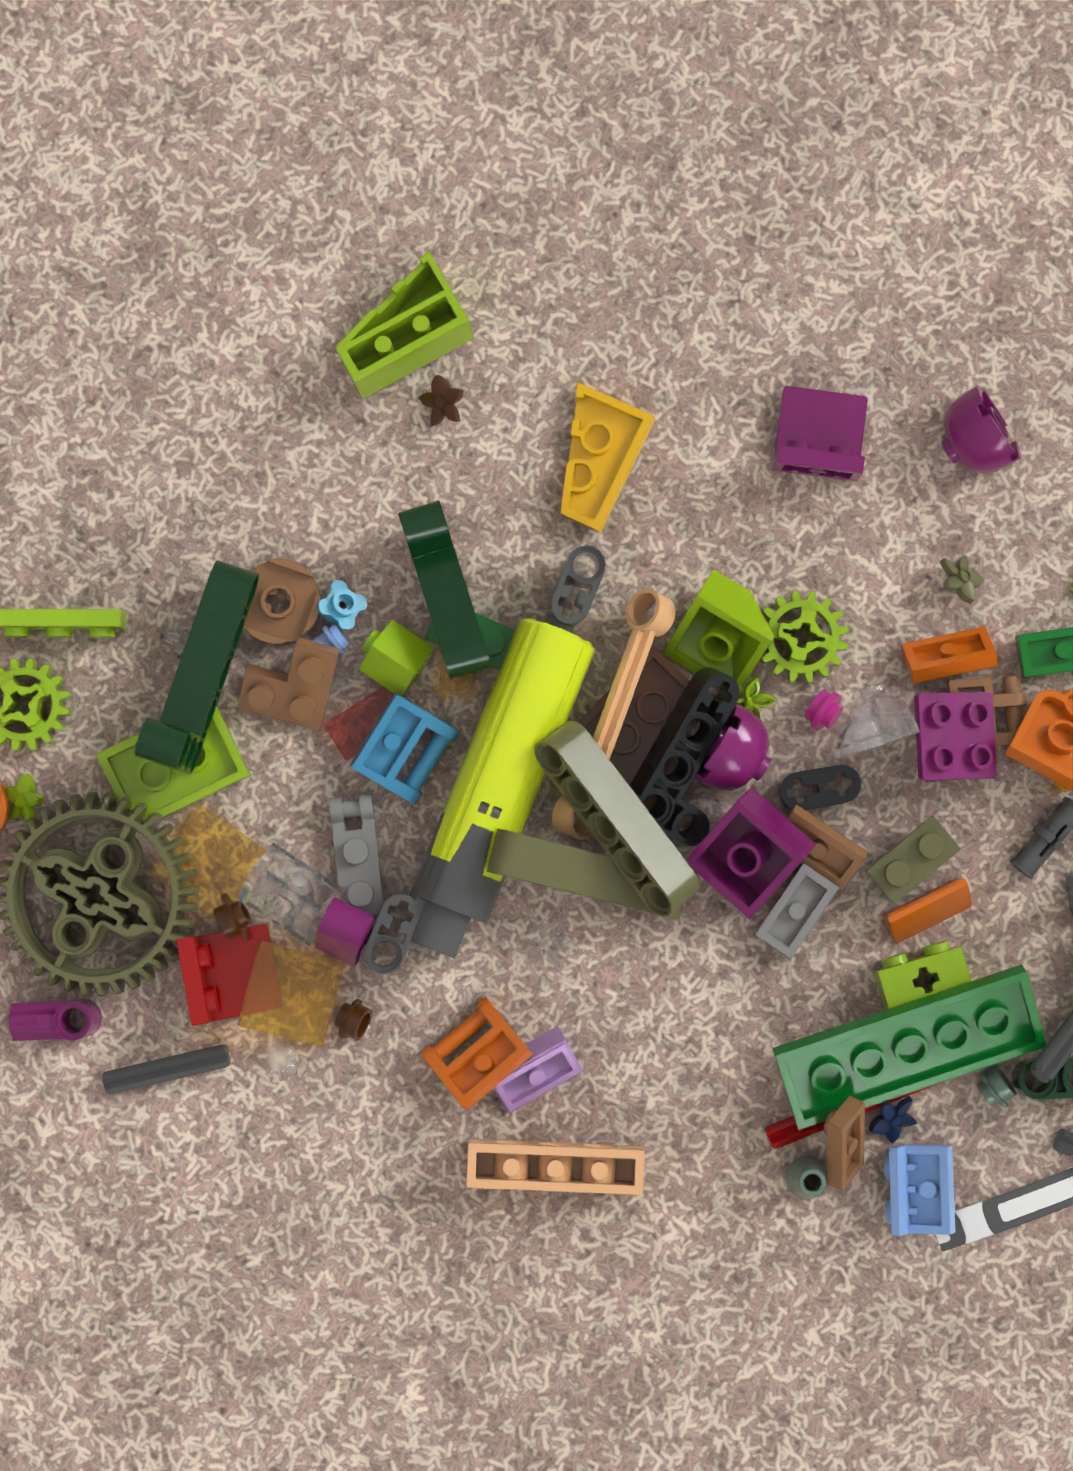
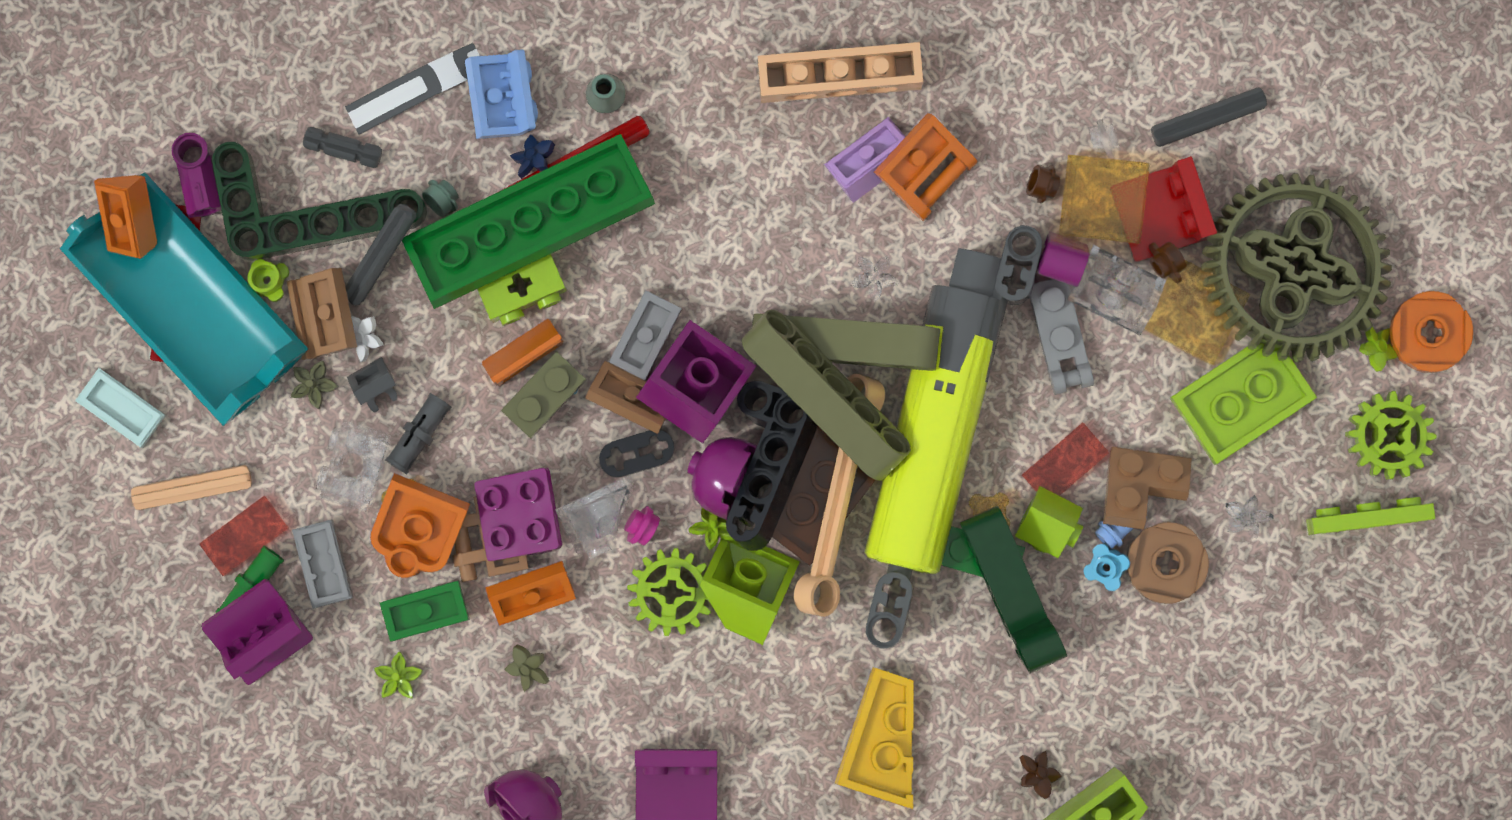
camera: 170 degrees right, 0 degrees up
magenta piece [8,998,102,1041] -> none
dark green beam [135,560,259,774] -> none
dark azure plate [350,692,461,805] -> none
medium nougat plate [824,1096,865,1191] -> none

